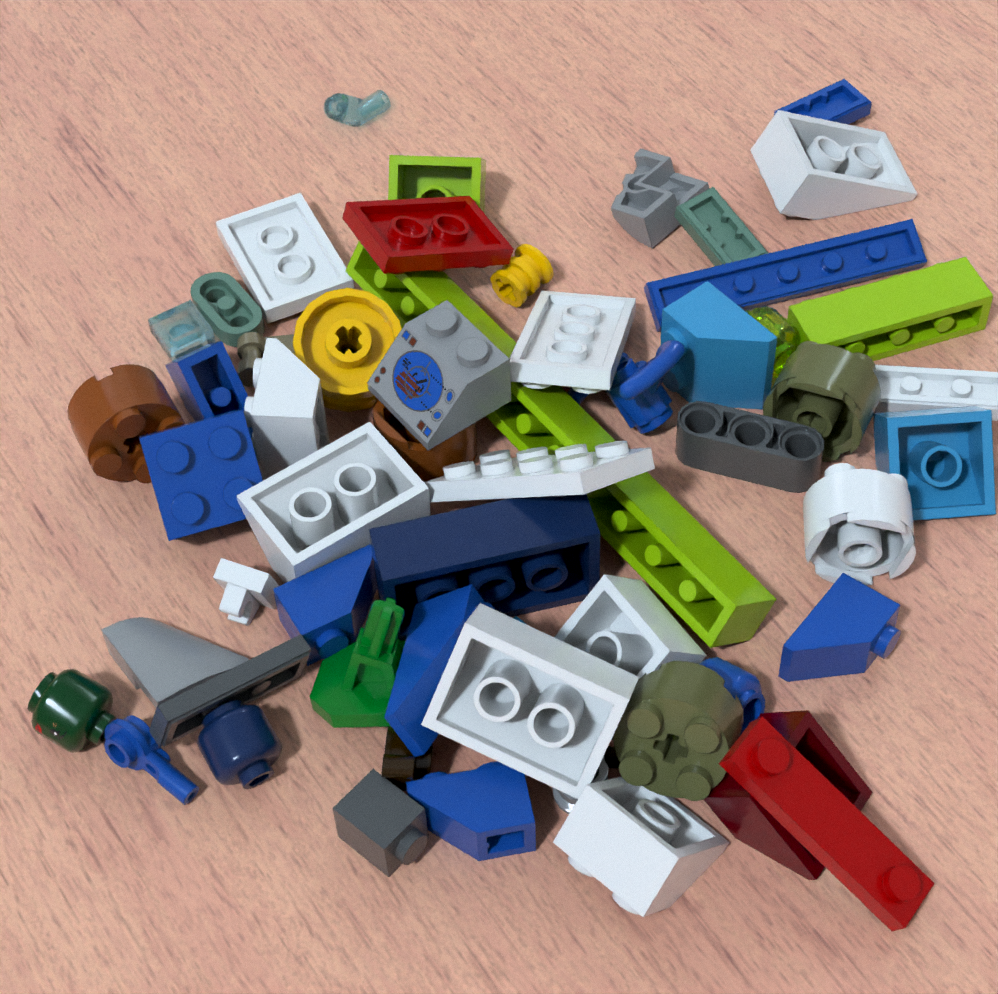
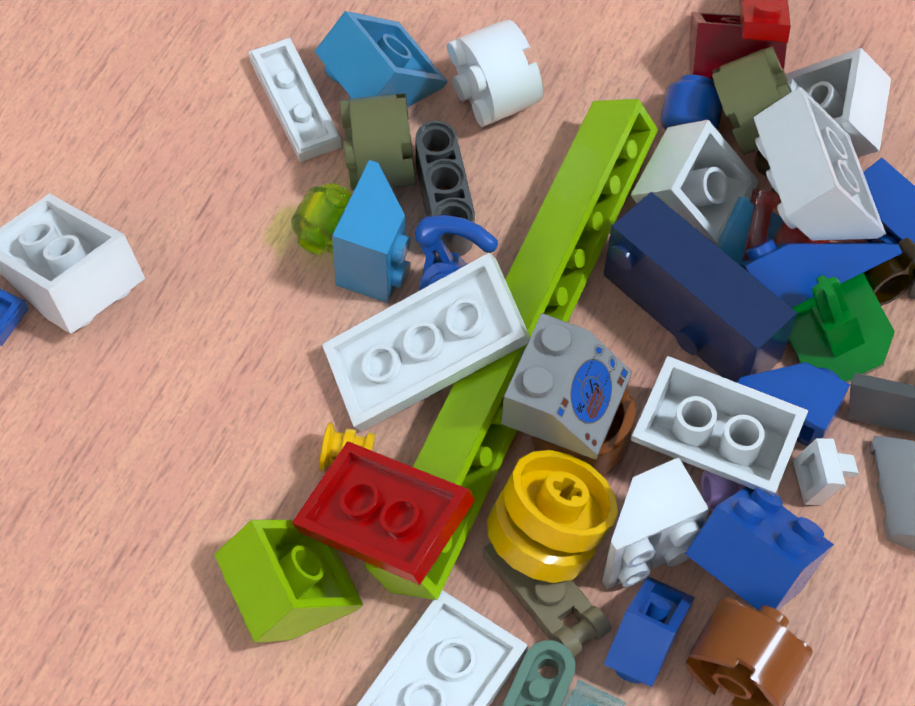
camera: 125 degrees left, 10 degrees up
white plate [424,441,655,503] -> none
light grey slope [611,149,710,249] -> none
blue tile [644,219,927,332] -> none
sand green plate [674,187,768,266] -> none
blue slope [778,573,901,682] -> none
lime brick [785,257,993,361] -> none

